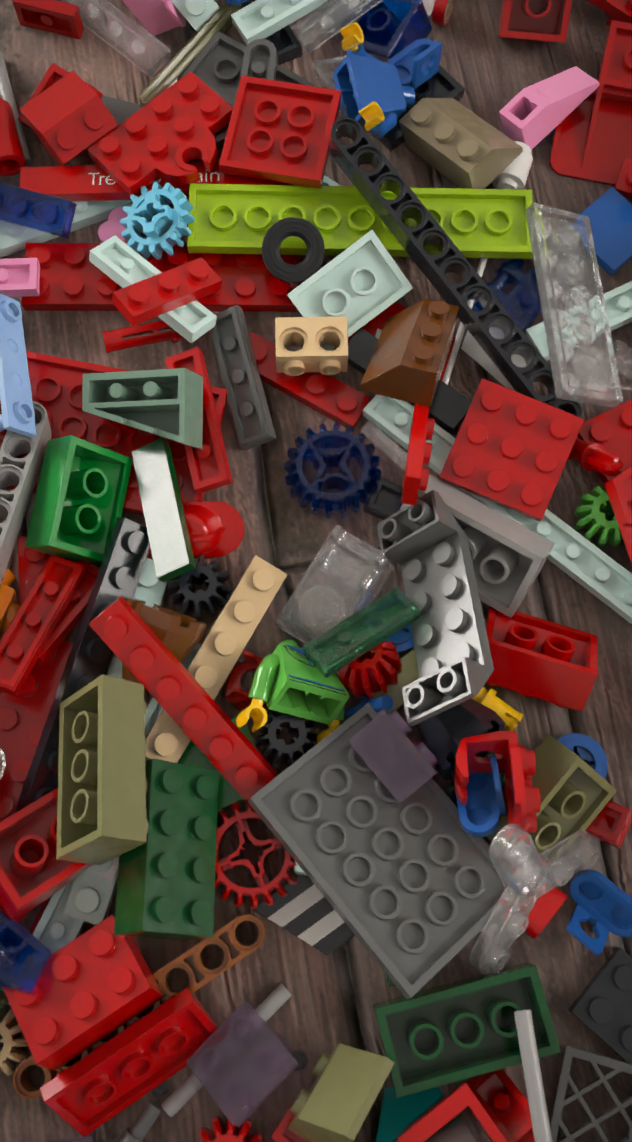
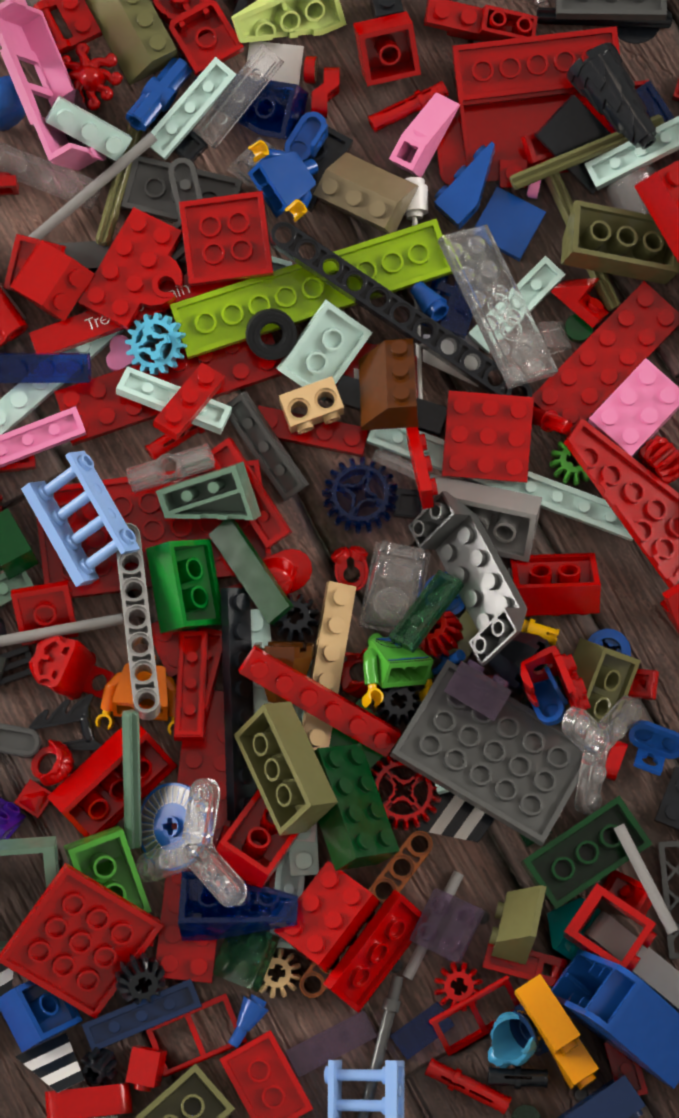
camera: 20 degrees left, 5 degrees up
none -> light grey piece [28,132,158,240]
none -> clear piece [126,443,216,493]
none -> red piece [311,67,340,118]
none -> red piece [331,546,369,591]
none -> red pin [367,81,449,133]
none -> blue cone [410,282,449,322]
none -> blue slope [434,141,495,230]

